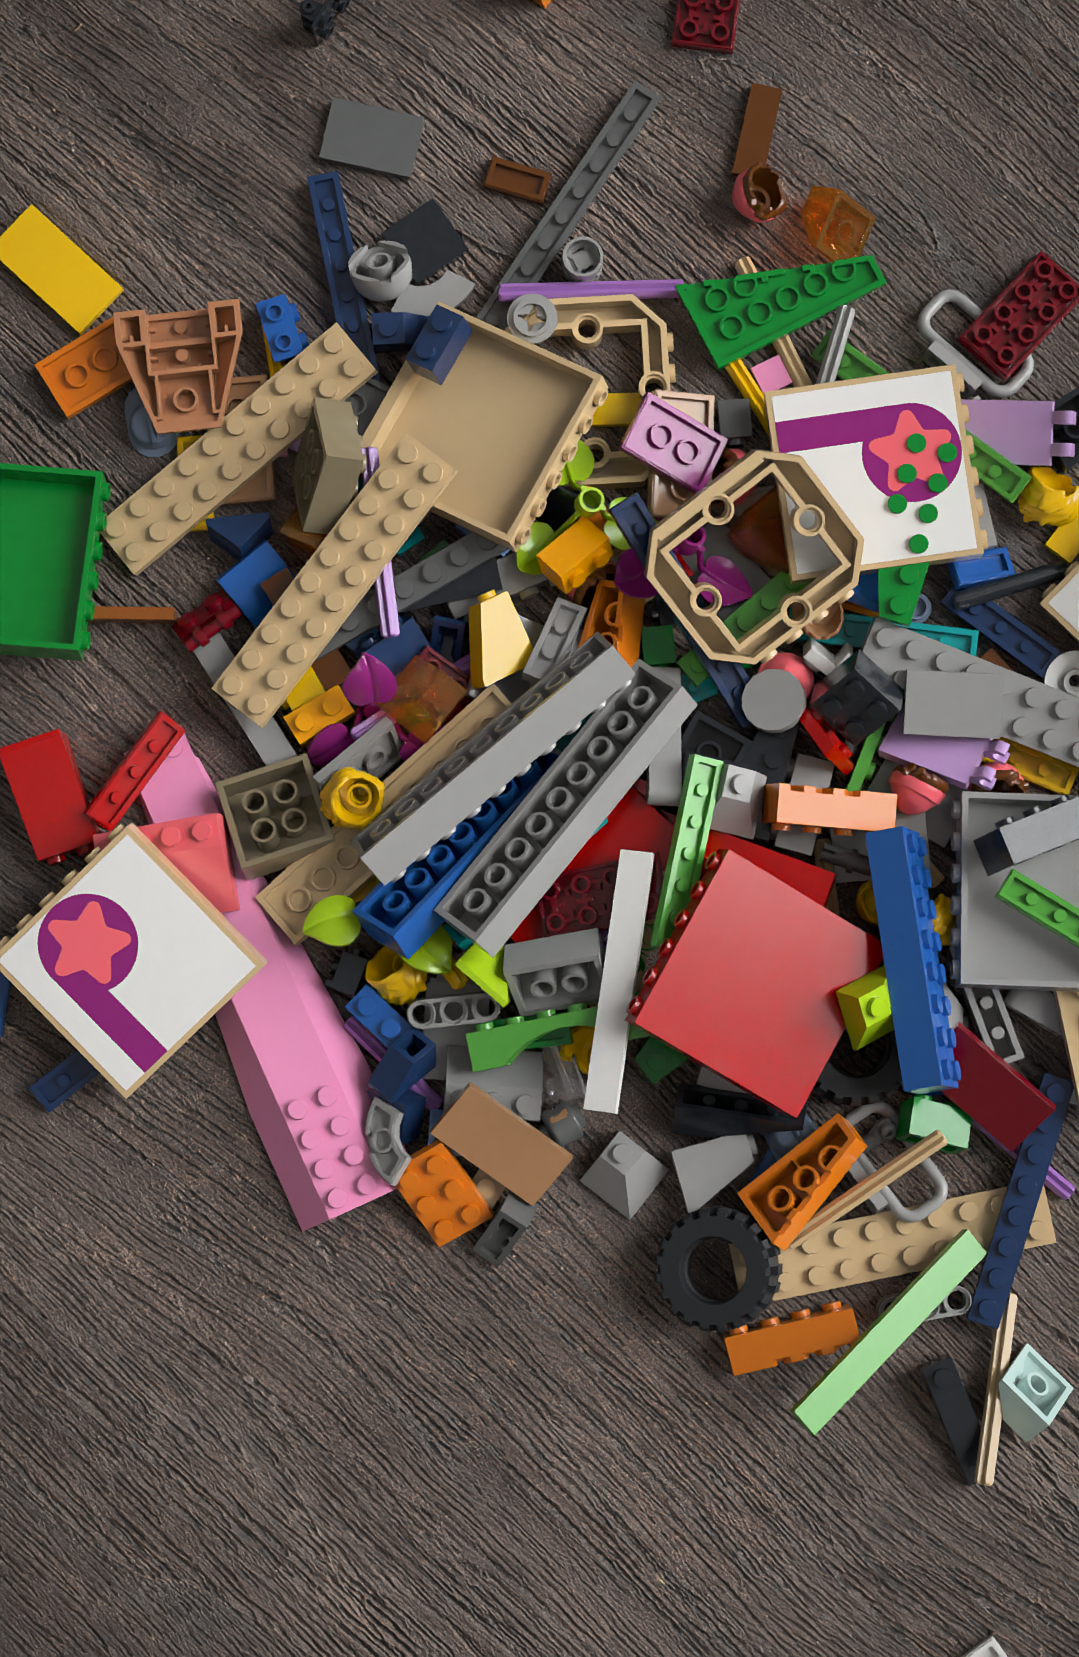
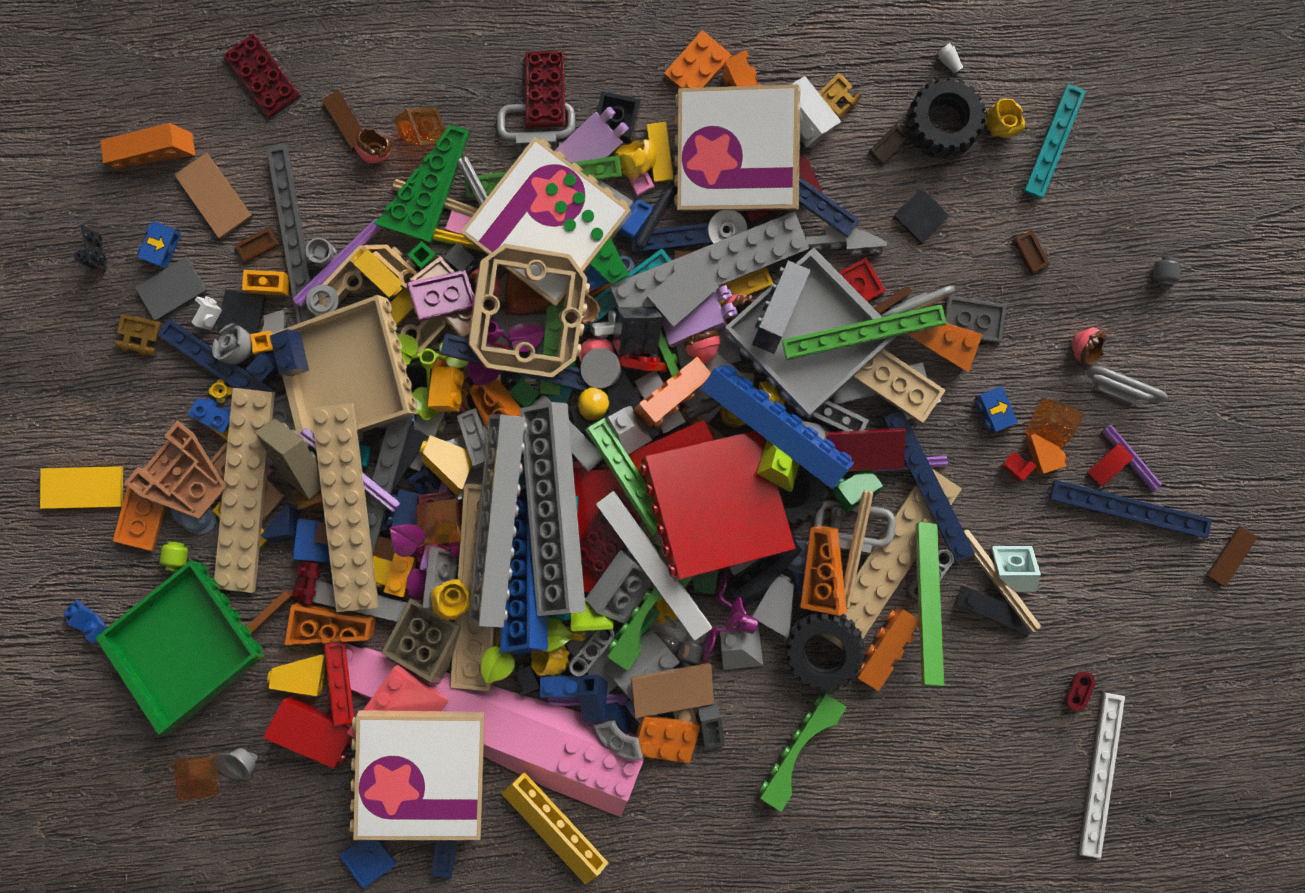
camera: 45 degrees left, 0 degrees up
none -> pearl gold plate [115,314,163,356]
none -> blue brick [138,221,182,269]
none -> lime head [159,541,188,571]
none -> medium nougat tile [175,153,253,239]
none -> white bracket [192,297,222,330]
none -> yellow plate [209,379,233,403]
none -> light orange brick [242,270,290,296]
none -> light orange slope [250,331,273,354]
none -> yellow slope [267,654,326,696]
none -> orange wedge [285,602,377,645]
none -> yellow slope [350,246,403,297]
none -> green brick [408,241,437,271]
none -> yellow brick [502,772,608,884]
none -> yellow hair [577,387,609,421]
none -> bright pink tile [628,171,655,197]
none -> magenta plant [703,570,758,664]
none -> bright green arch [758,692,847,812]
none -> dark red plate [1065,671,1095,711]

